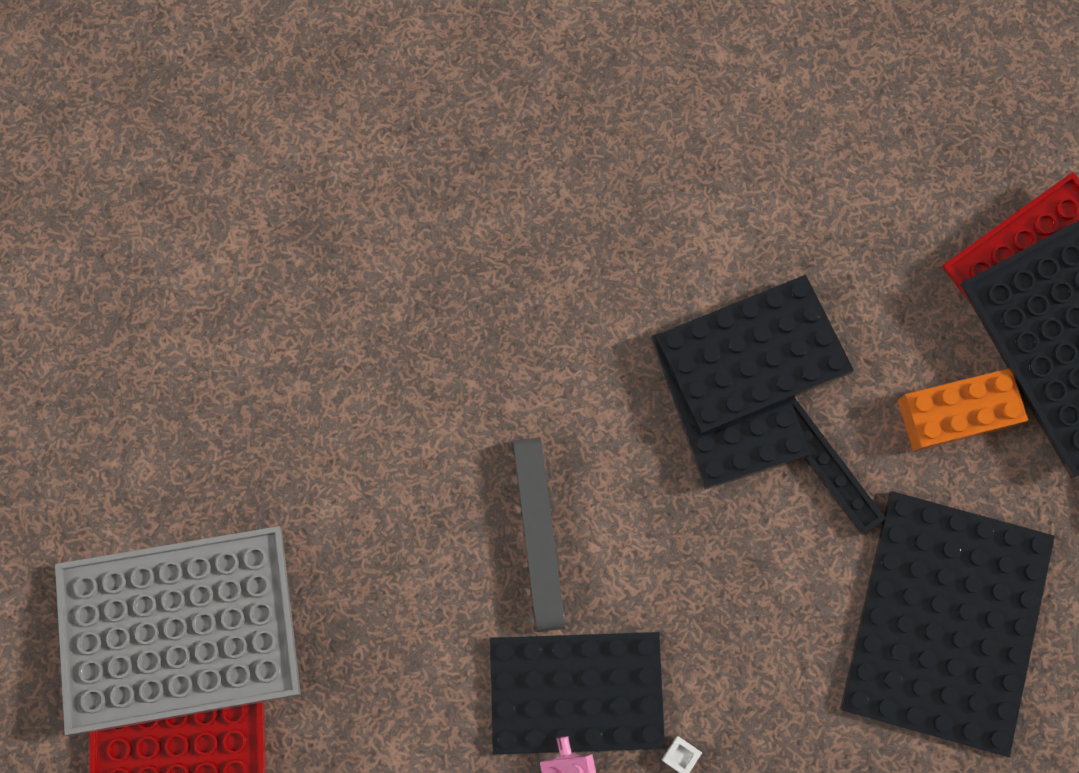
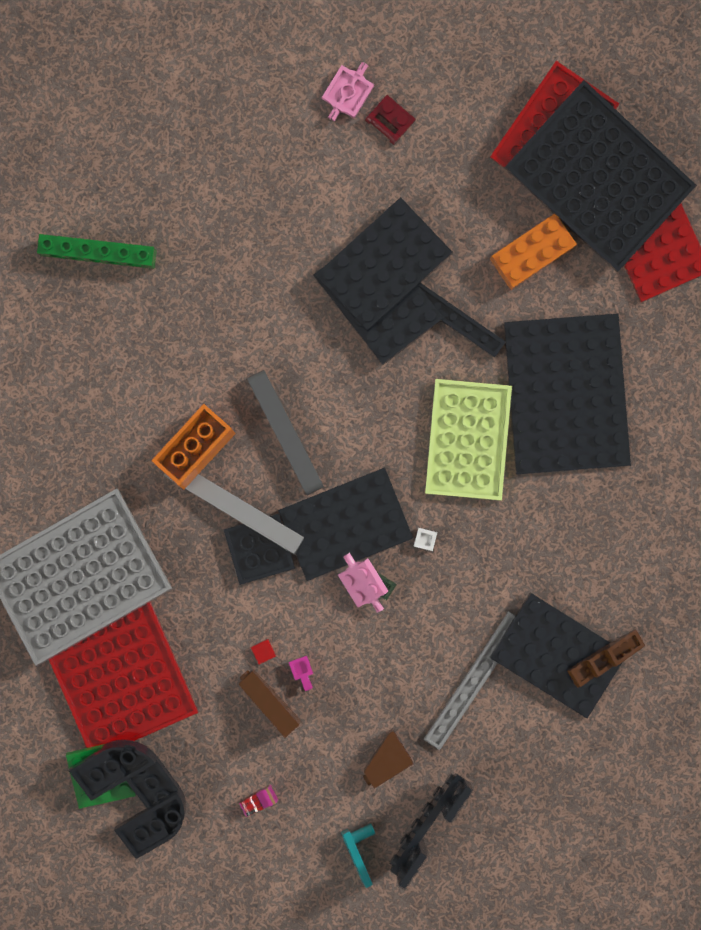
camera: 20 degrees left, 10 degrees up
none -> green brick [37,234,157,269]
none -> orange brick [151,404,236,490]
none -> light grey tile [164,474,304,554]
none -> black plate [224,514,295,585]
none -> bright pink plate [322,62,374,121]
none -> dark red plate [365,95,416,145]
none -> yellowish green plate [425,379,512,500]

